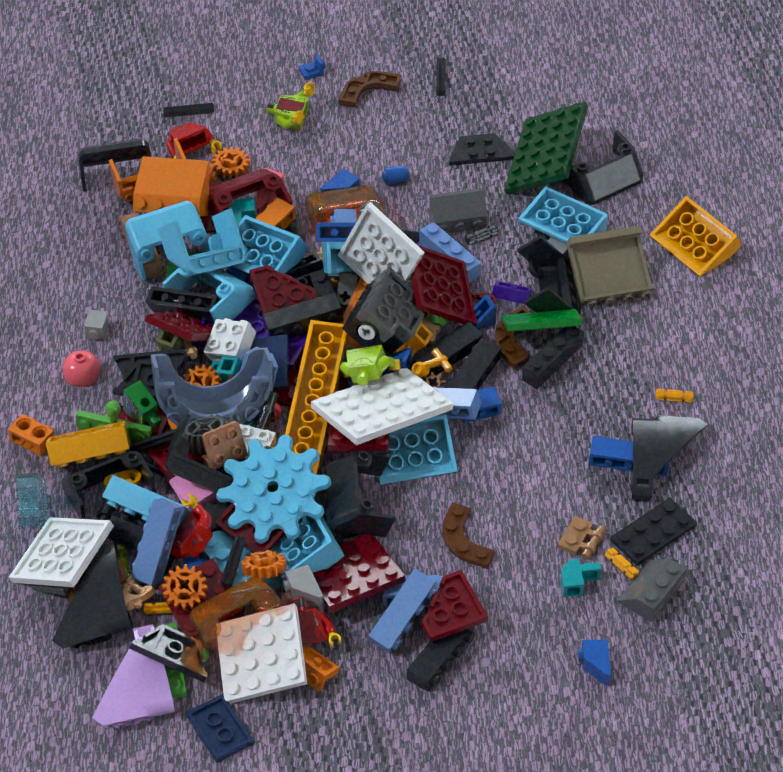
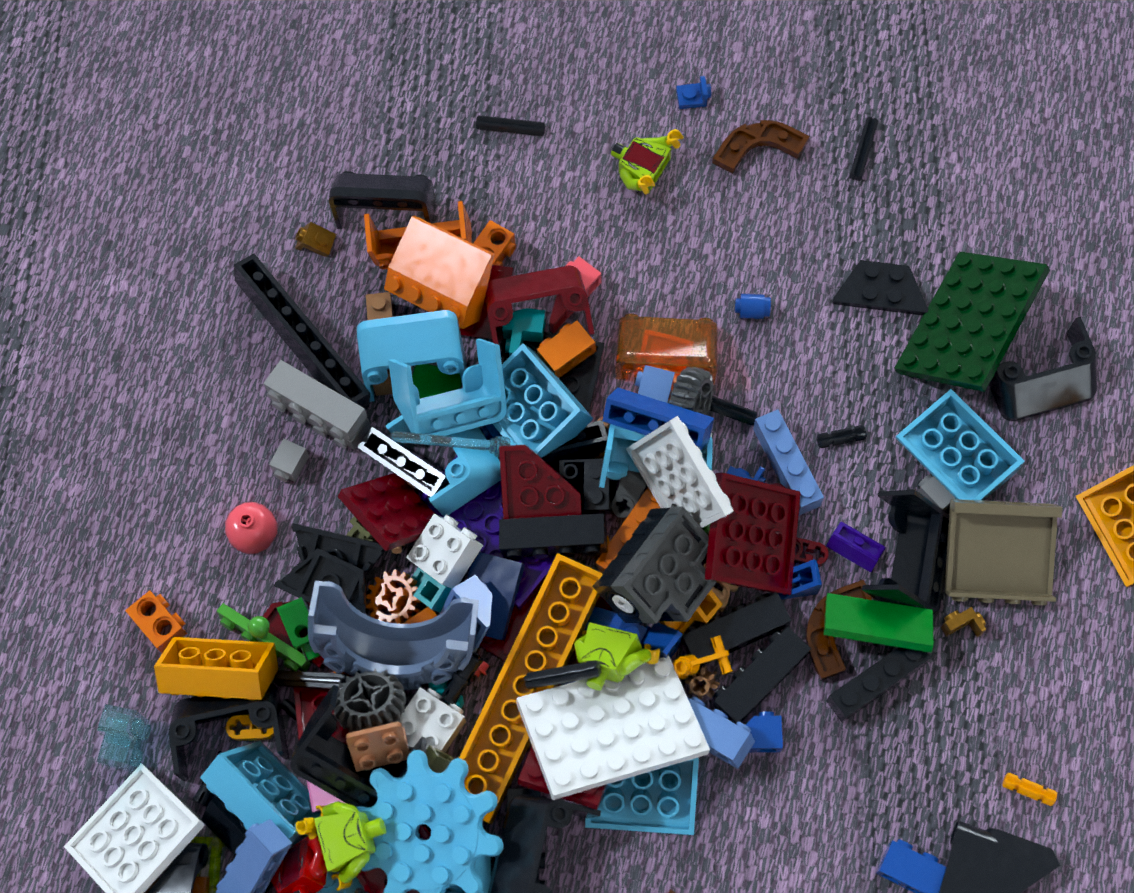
camera: 20 degrees right, 20 degrees up
red torso [166,122,222,159] -> none
orange gear [212,147,250,179] -> none
blue slope [320,169,360,201] -> none
dark grey slope [429,188,487,233] -> none
none -> black brick [234,254,370,410]
none -> light grey piece [263,360,371,450]
none -> pearl gold bracket [295,222,336,257]
none -> lime torso [314,801,386,891]
none -> clear light blue piece [390,431,511,457]
none -> black axle [524,660,602,689]
none -> pearl gold bracket [941,607,986,638]

